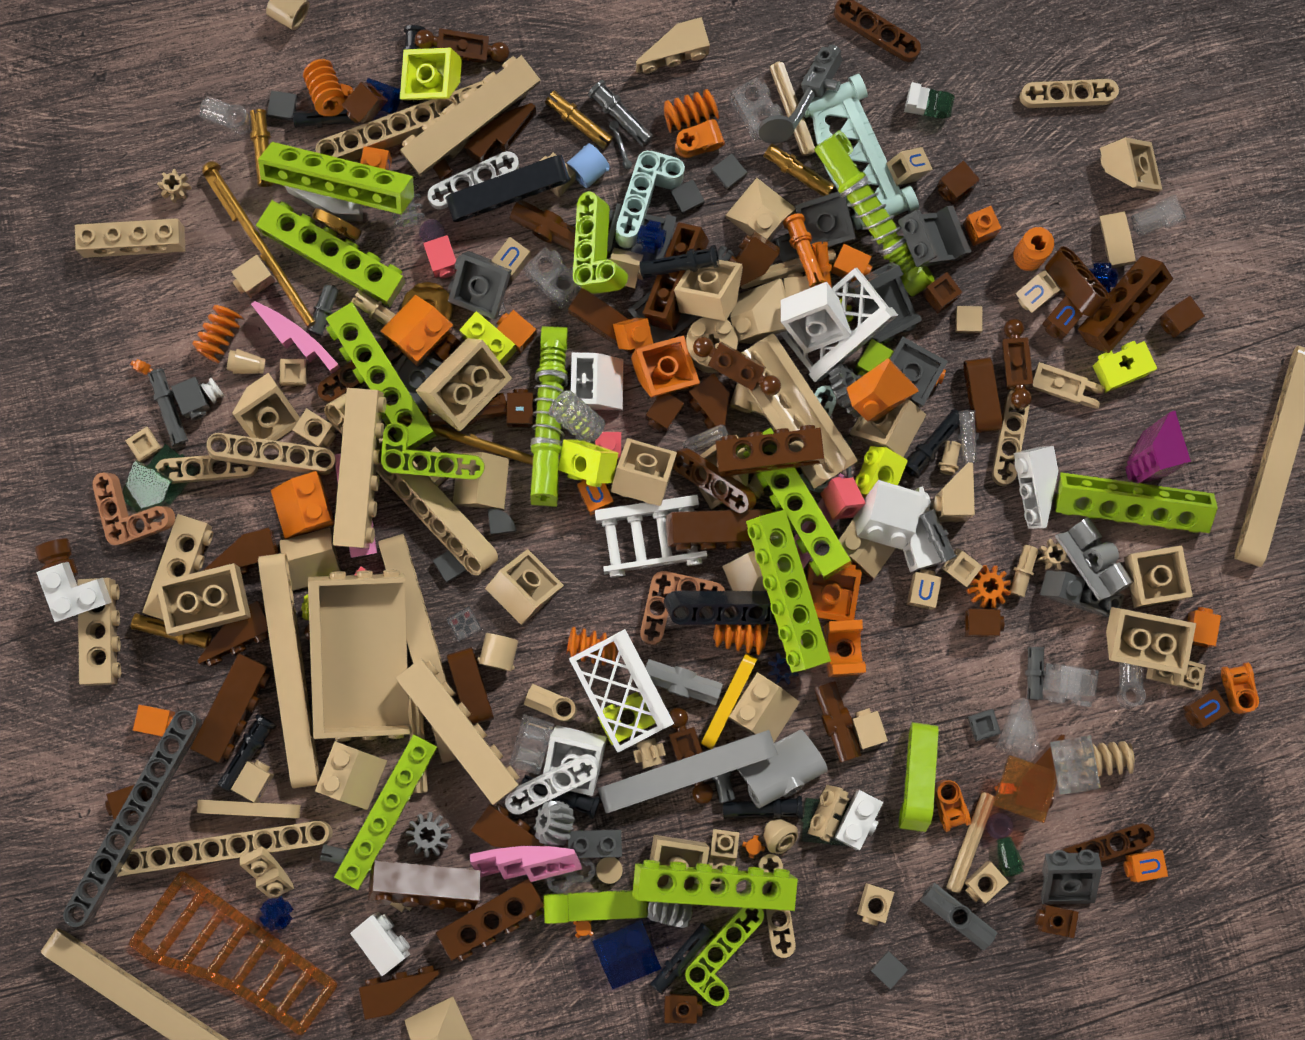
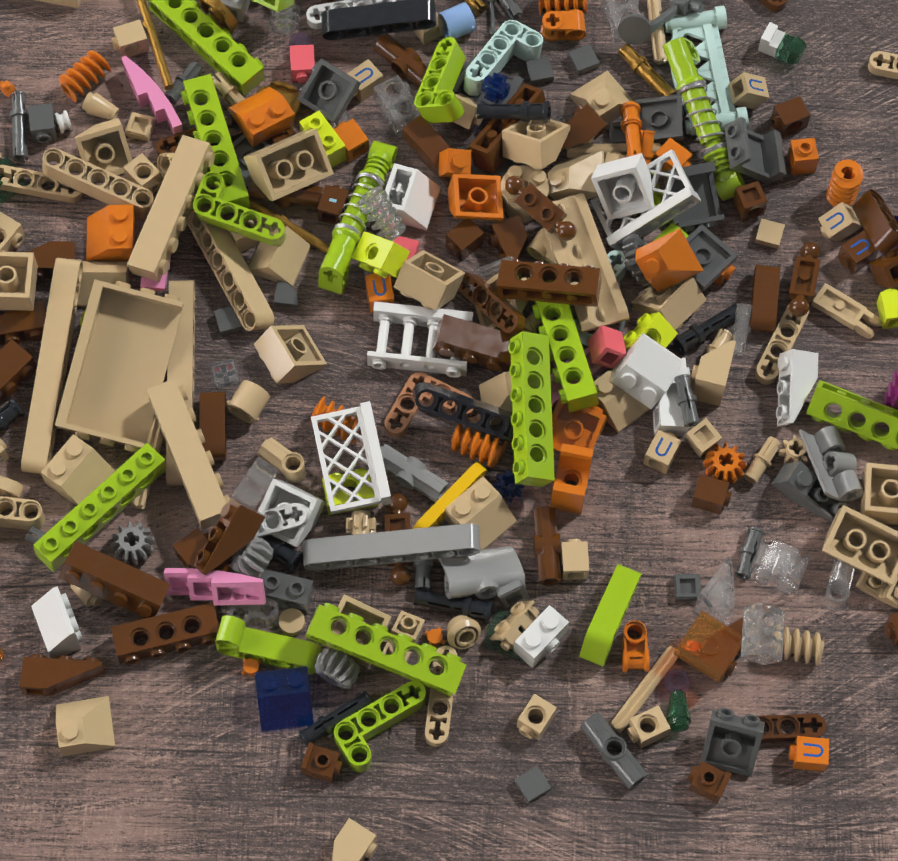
camera: 20 degrees right, 15 degrees down
none -> reddish brown slope [194,497,265,575]
none -> dark grey tile [496,578,529,608]

